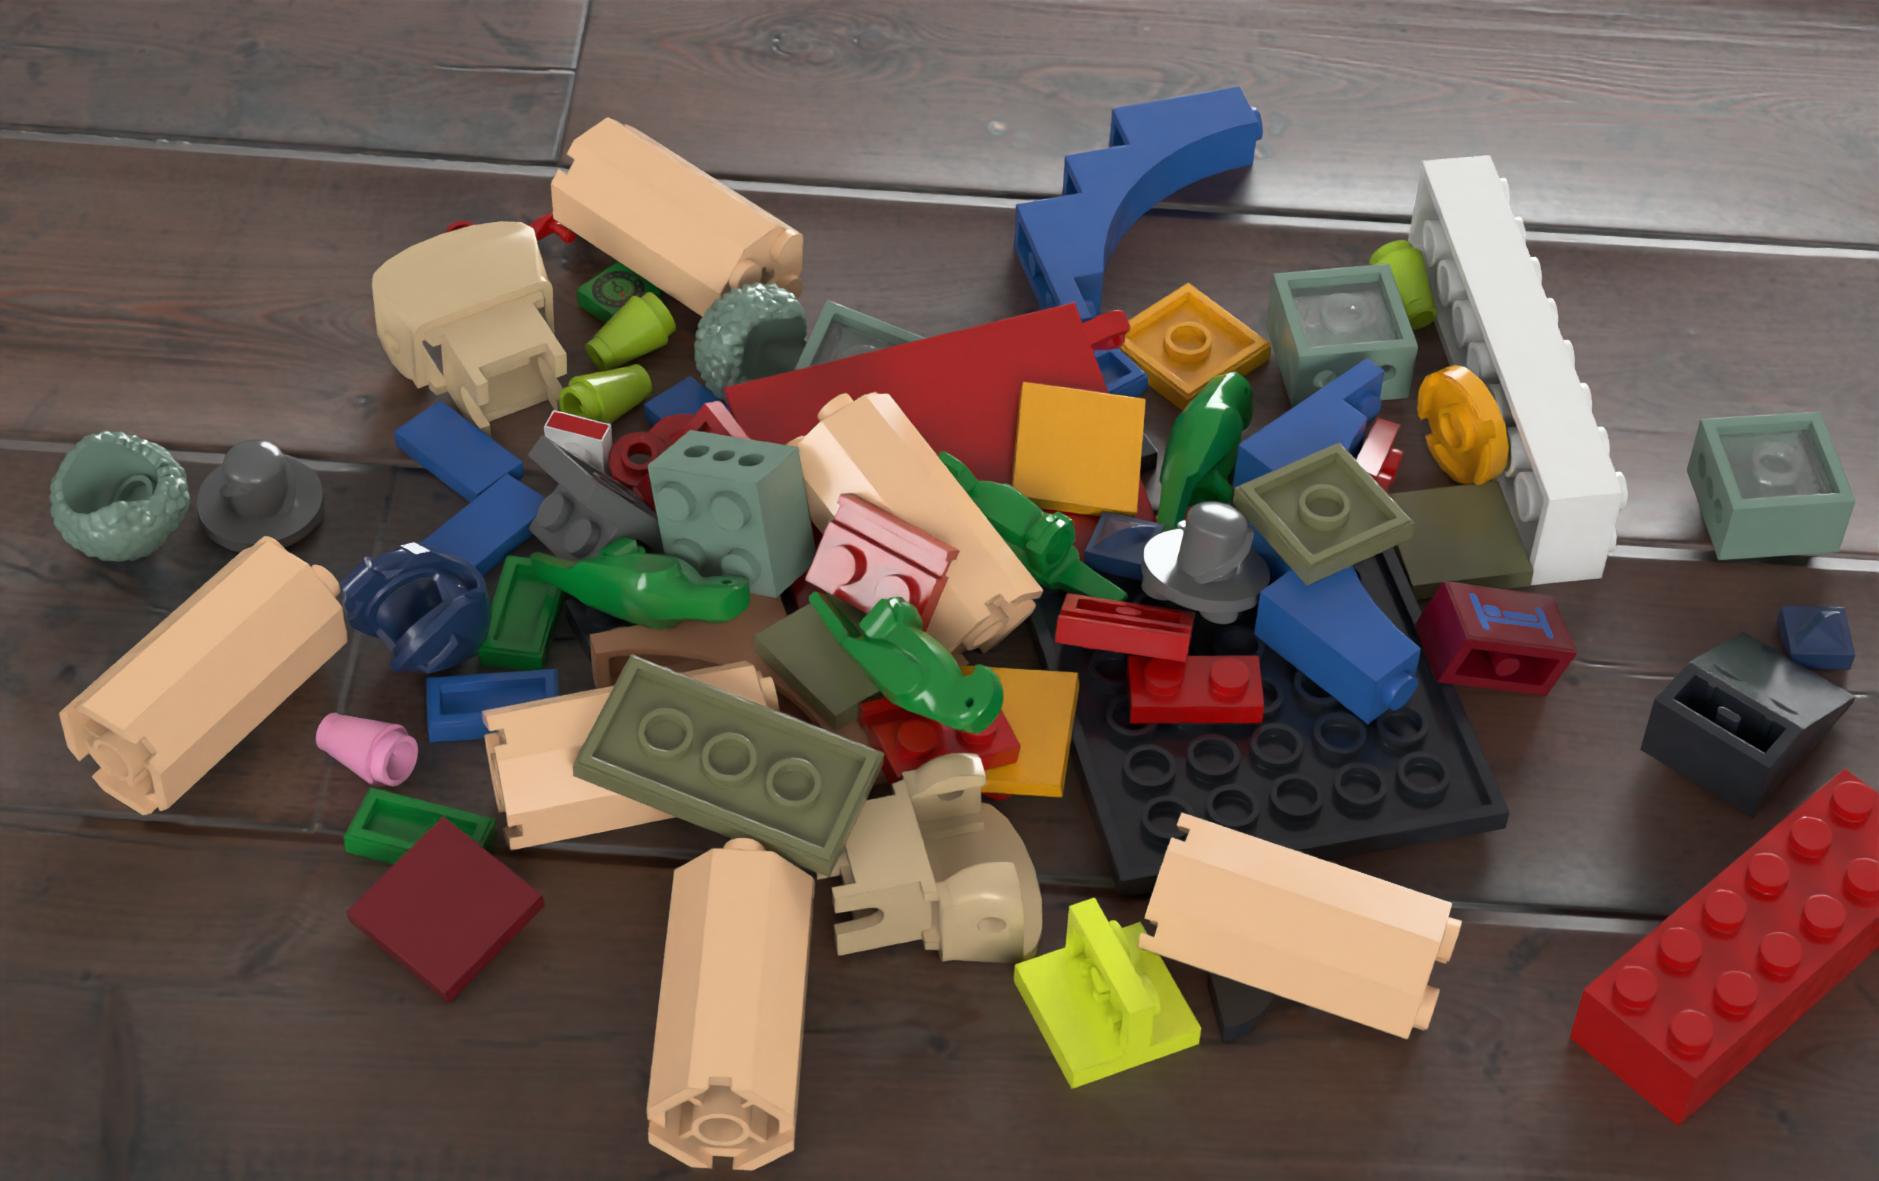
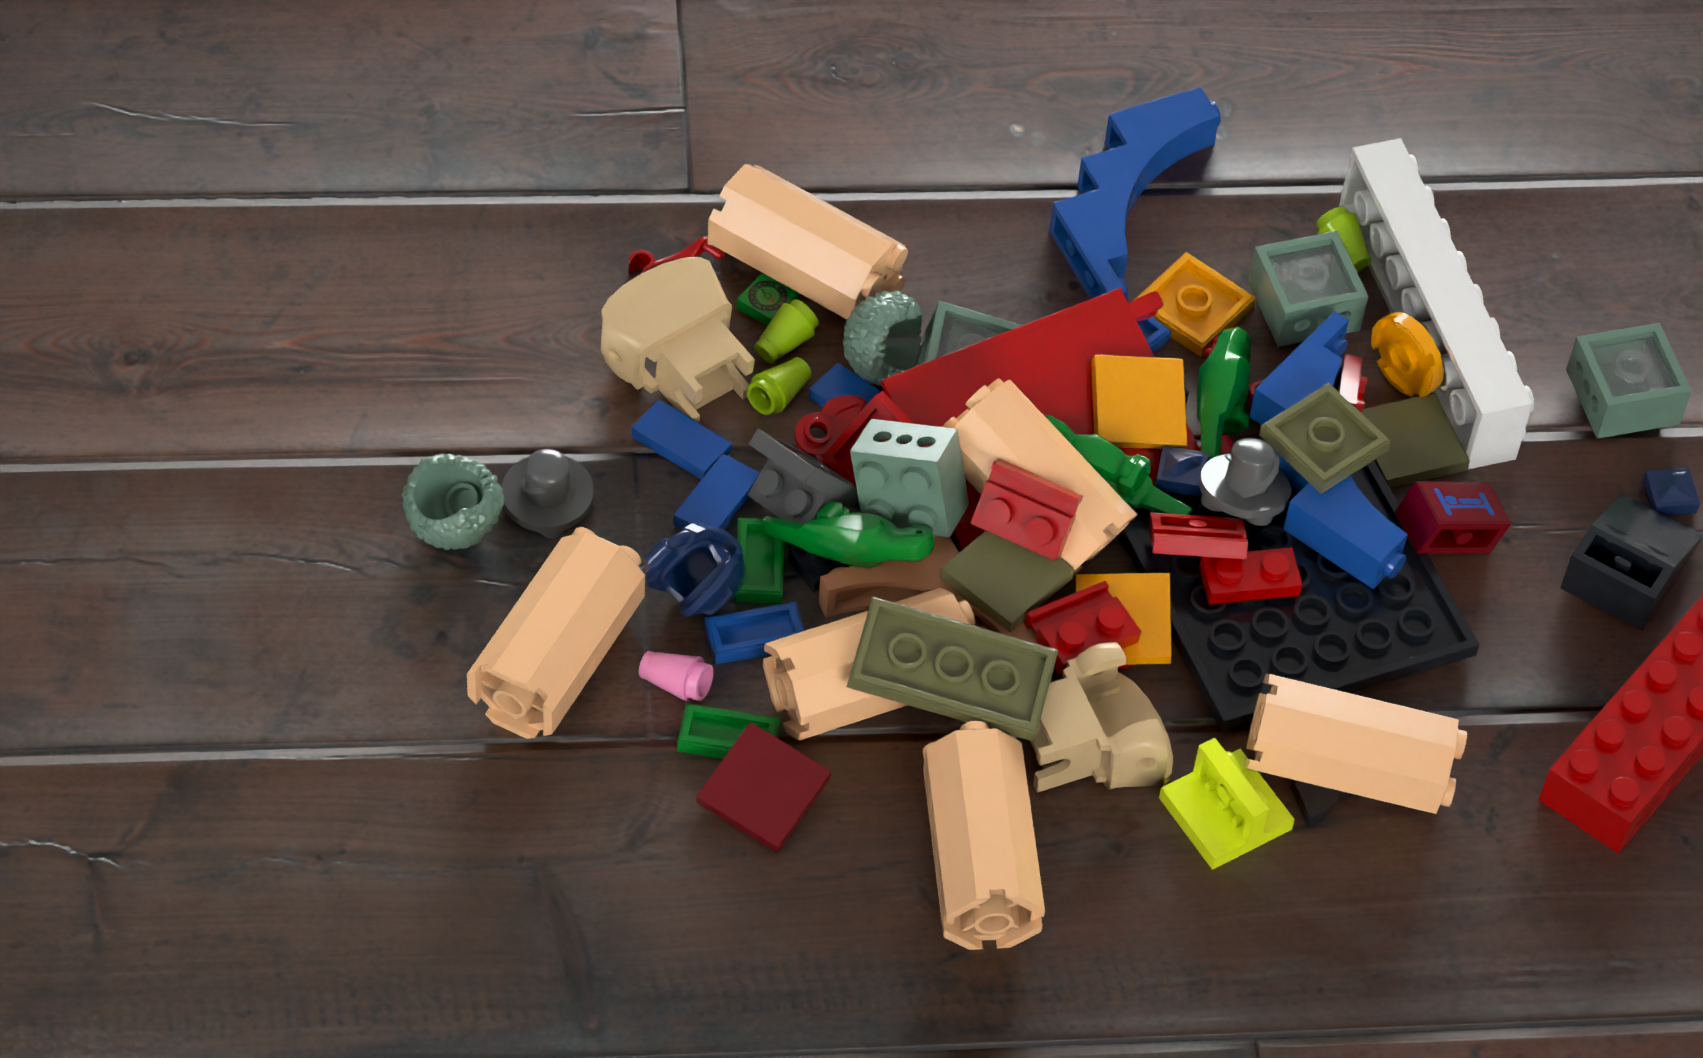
camera: 10 degrees left, 5 degrees up
white plate [544,410,612,476] -> none
green animal [809,591,1004,734] -> none

